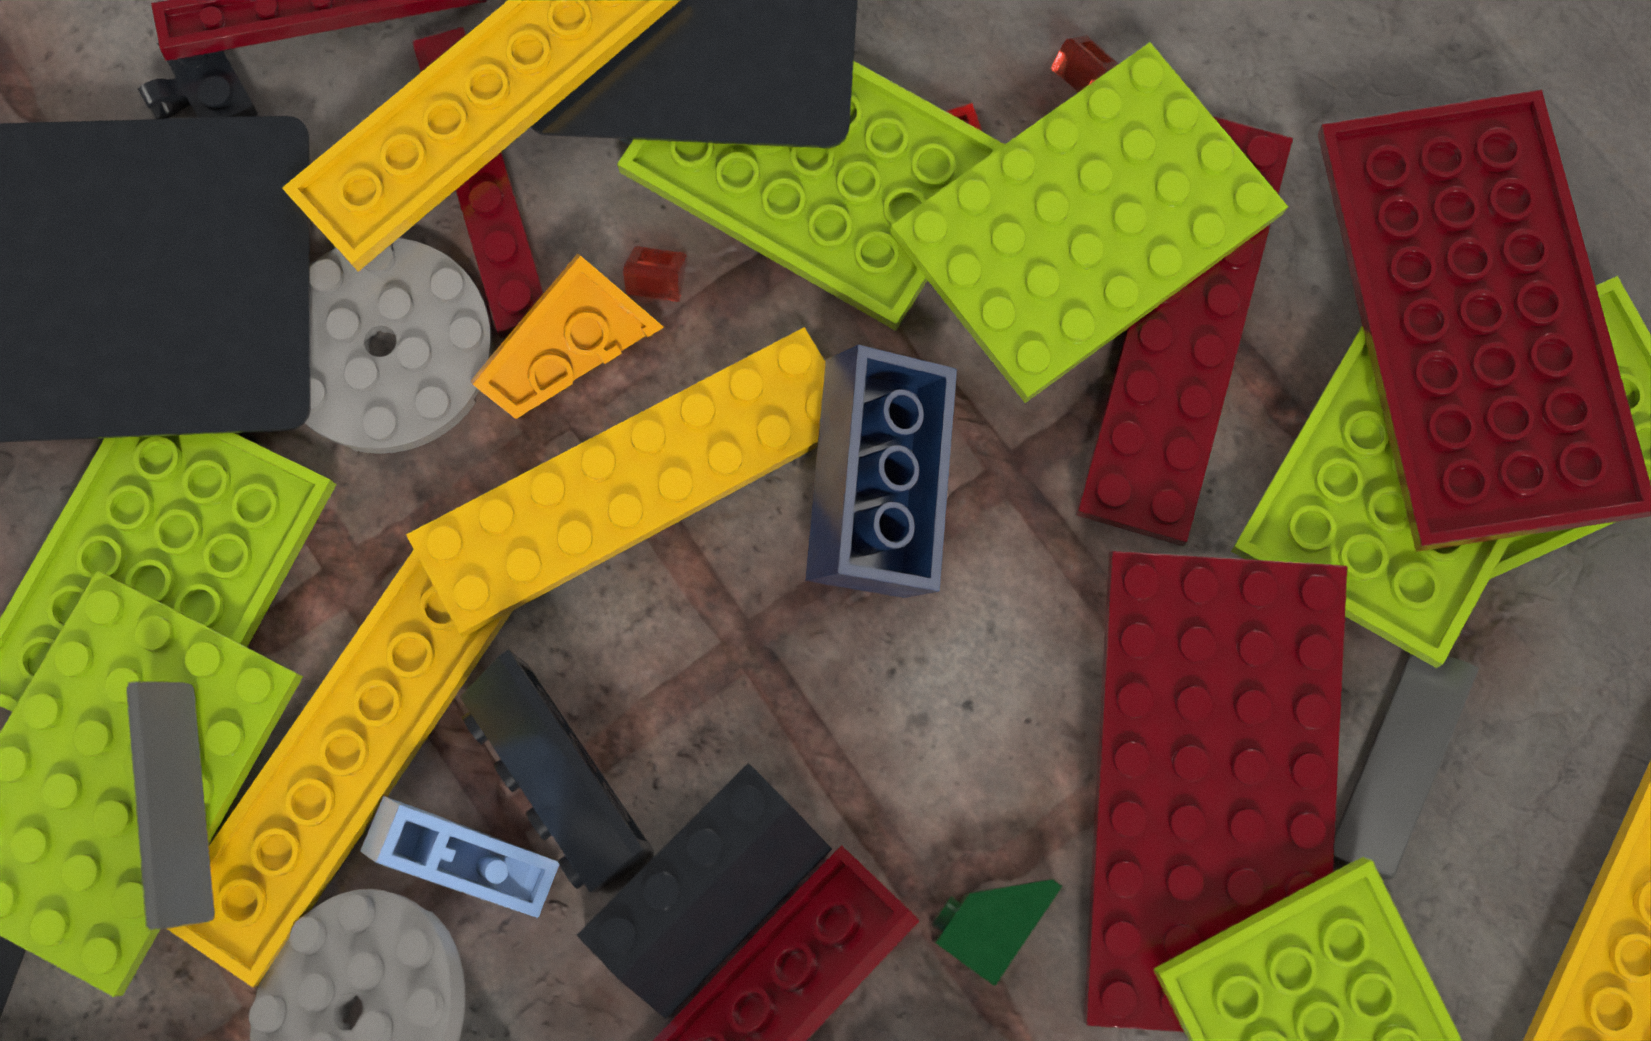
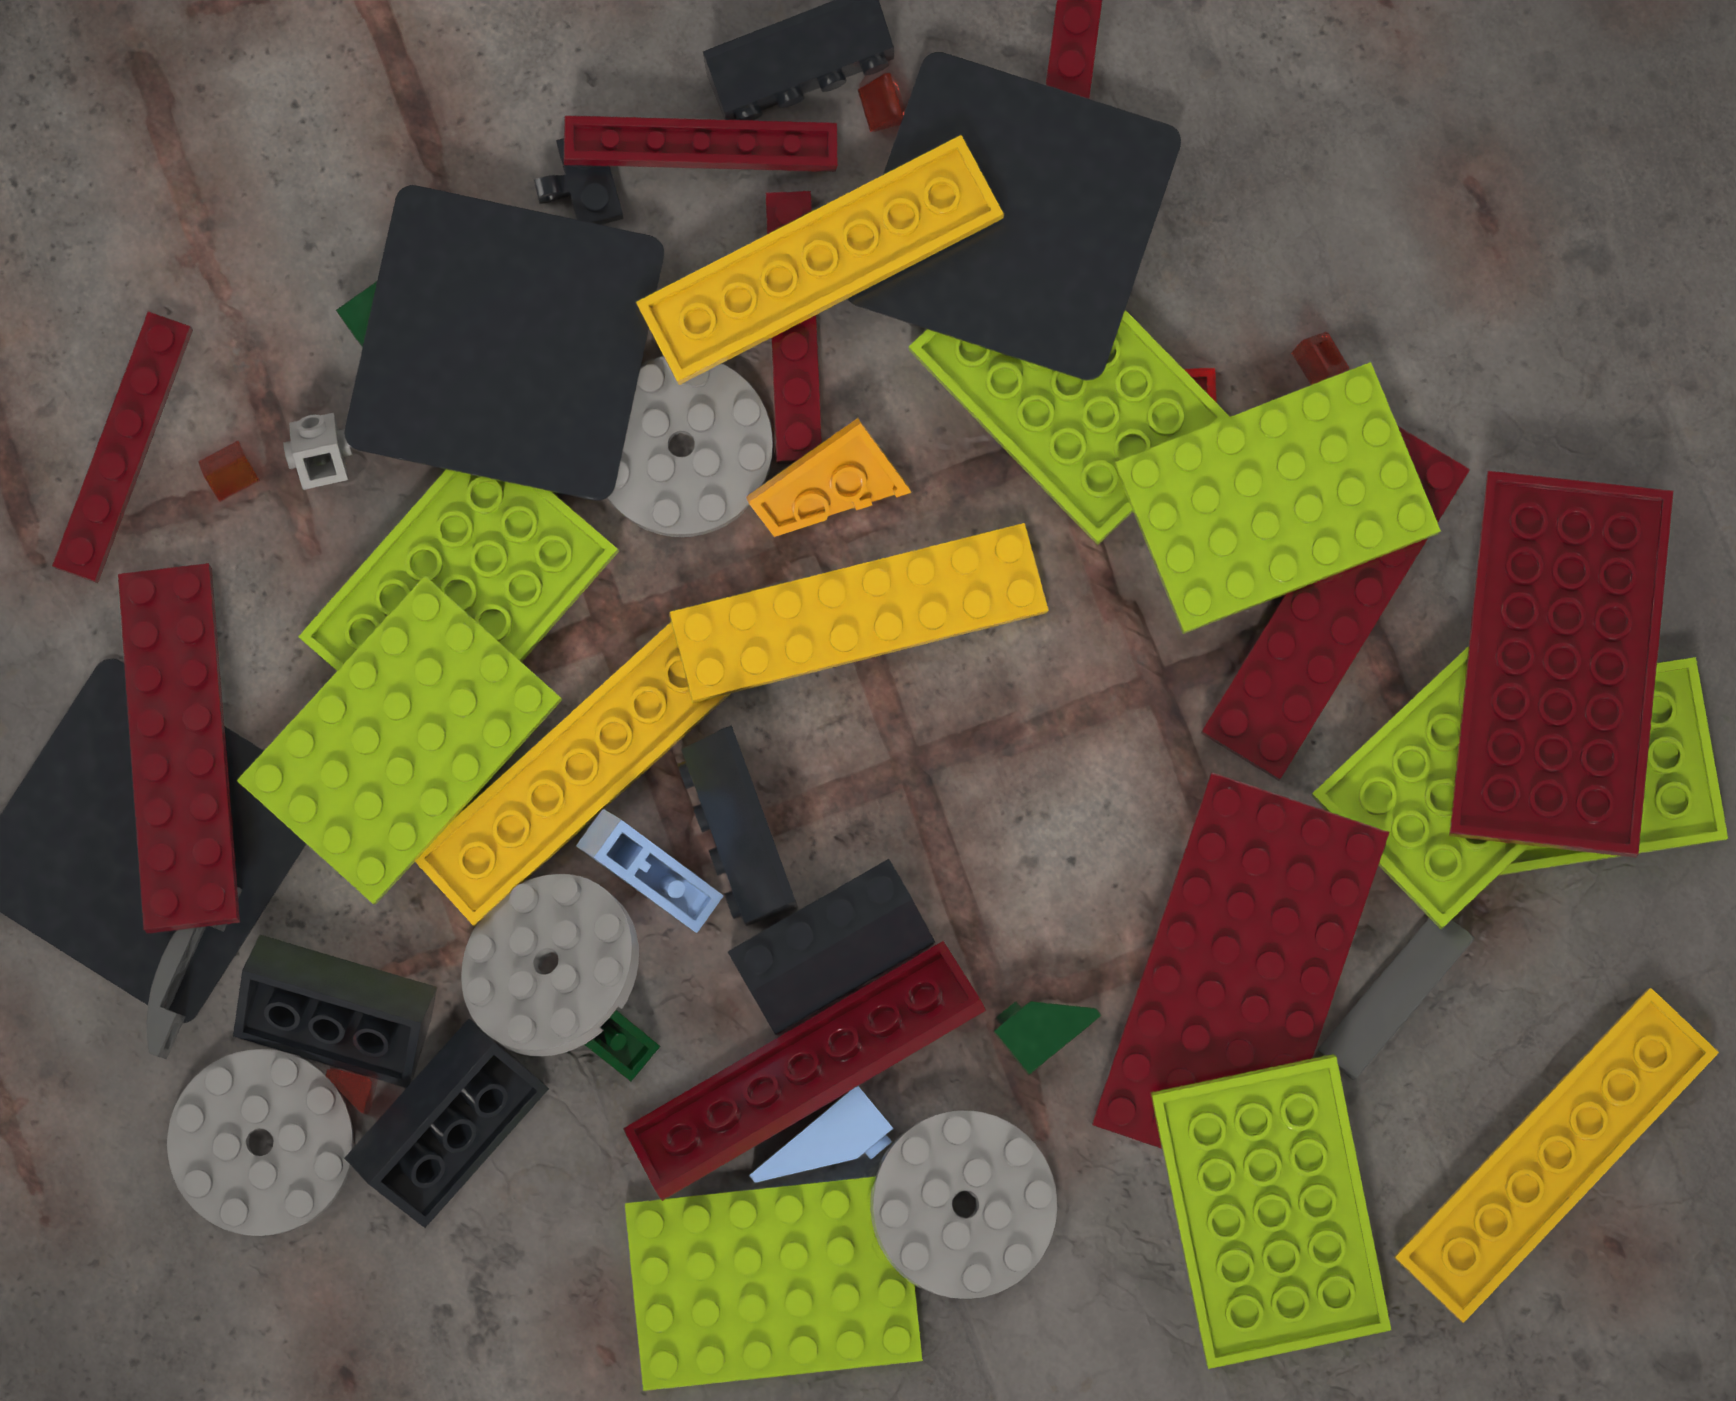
camera: 20 degrees right, 5 degrees up
dark grey slope [126,682,215,930] -> none
clear red slope [623,246,687,302] -> none
dark blue brick [805,344,957,598] -> none

